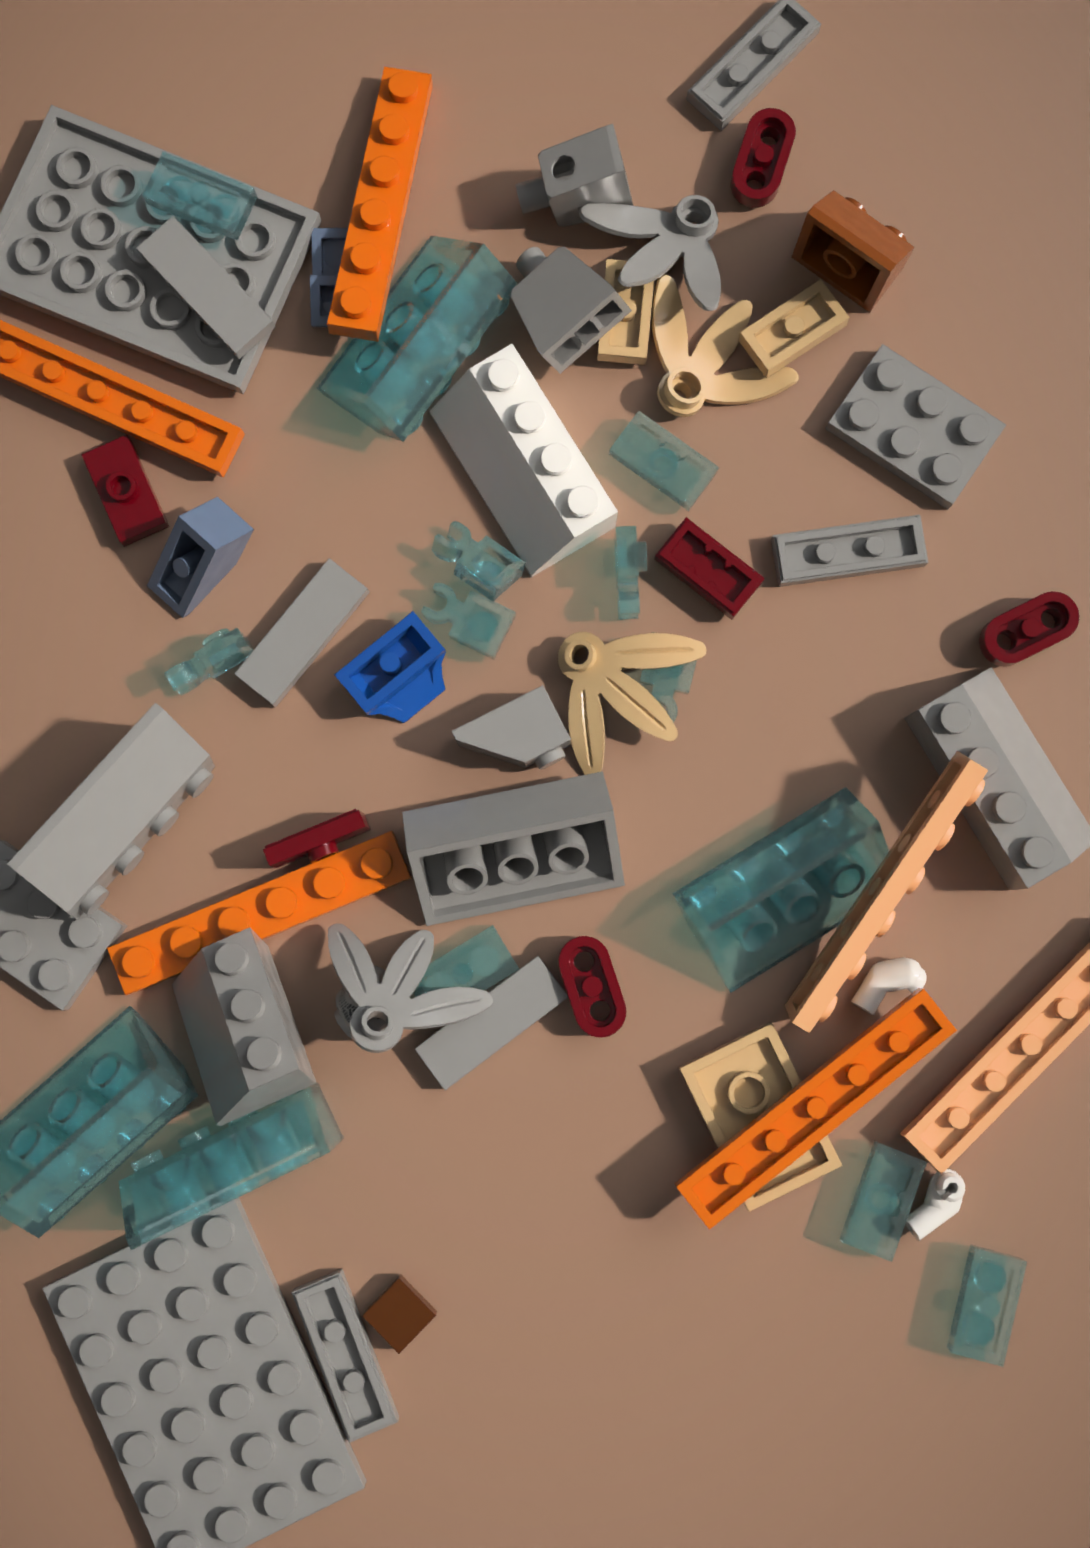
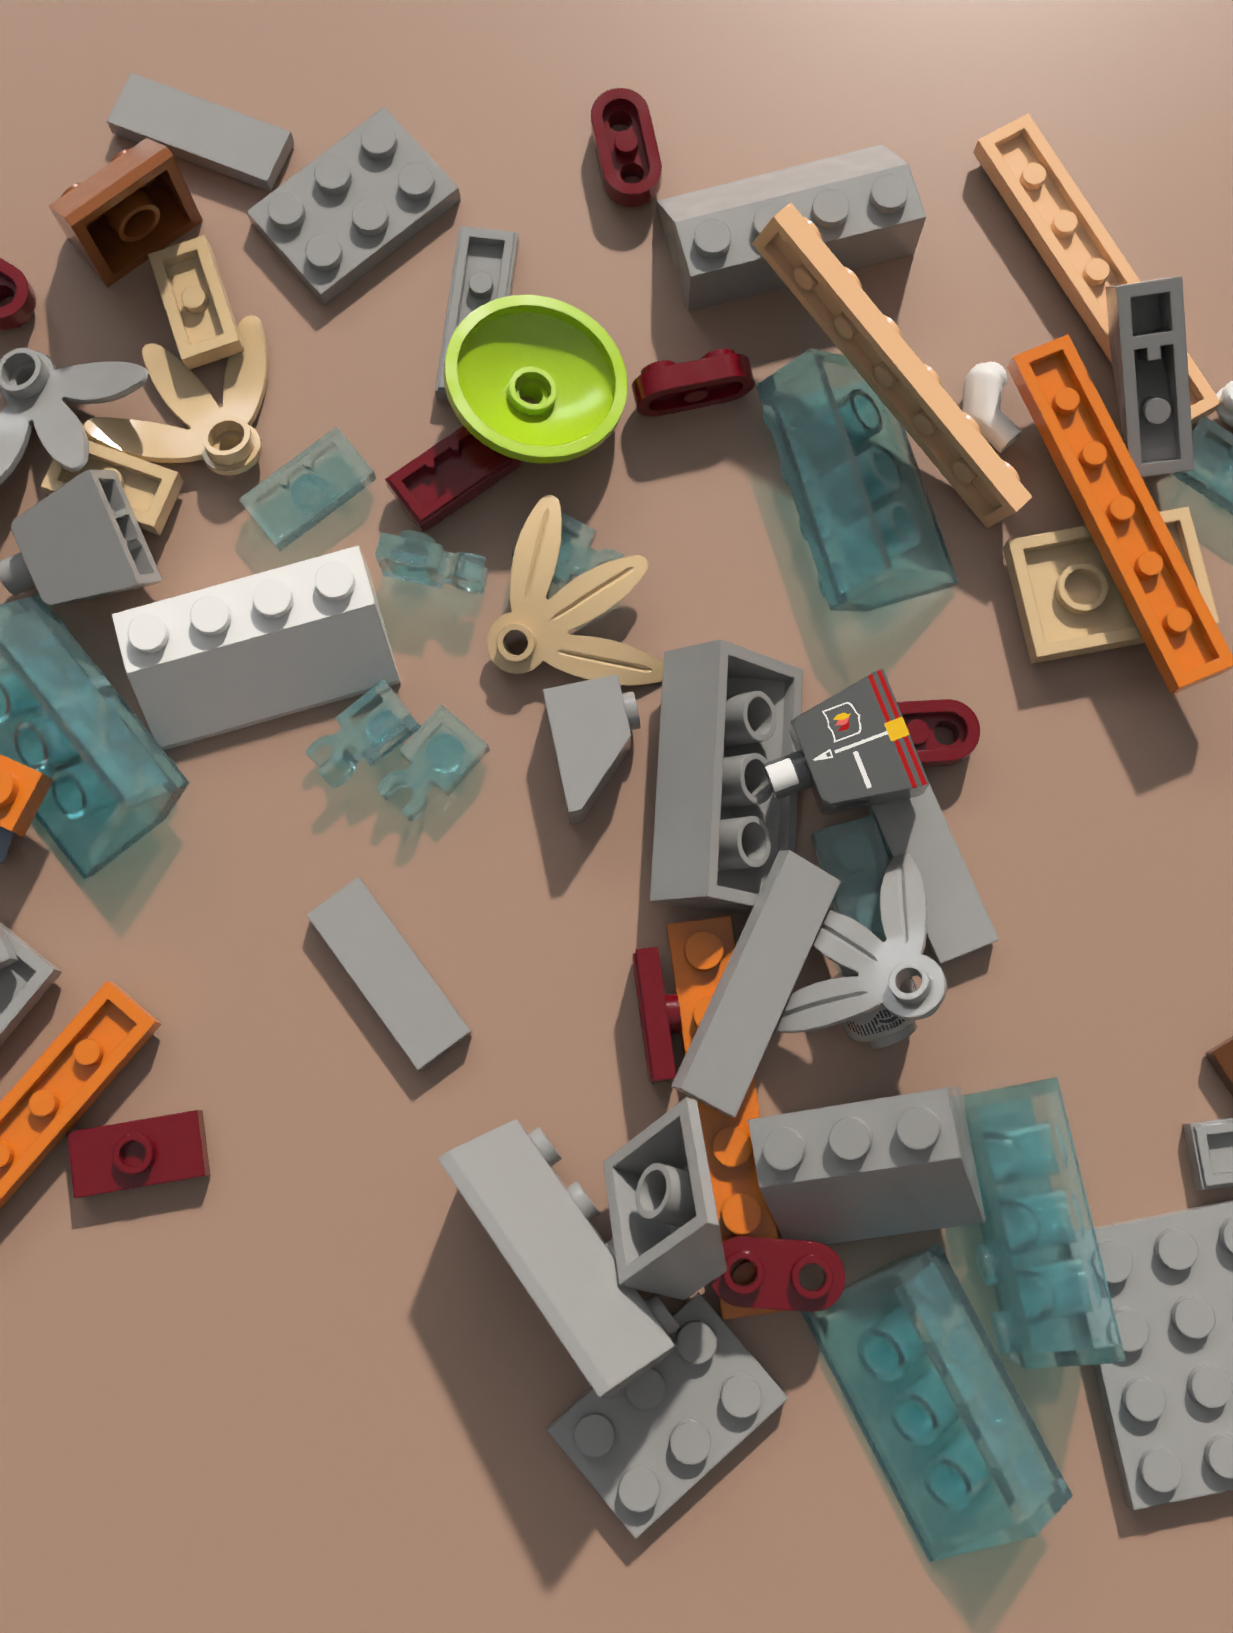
camera: 75 degrees left, 5 degrees down
sand blue slope [147,497,254,618] -> none
clear light blue plate [164,628,254,696] -> none
blue slope [334,611,446,723] -> none
none -> light grey tile [107,72,294,192]
none -> lime dish [443,295,628,463]
none -> light grey slope [603,1097,727,1300]
none -> dark red plate [631,348,755,416]
none -> light grey tile [671,850,841,1117]
none -> dark red plate [710,1236,846,1312]
none -> dark grey torso [763,669,929,814]
none -> light grey slope [1106,276,1194,477]

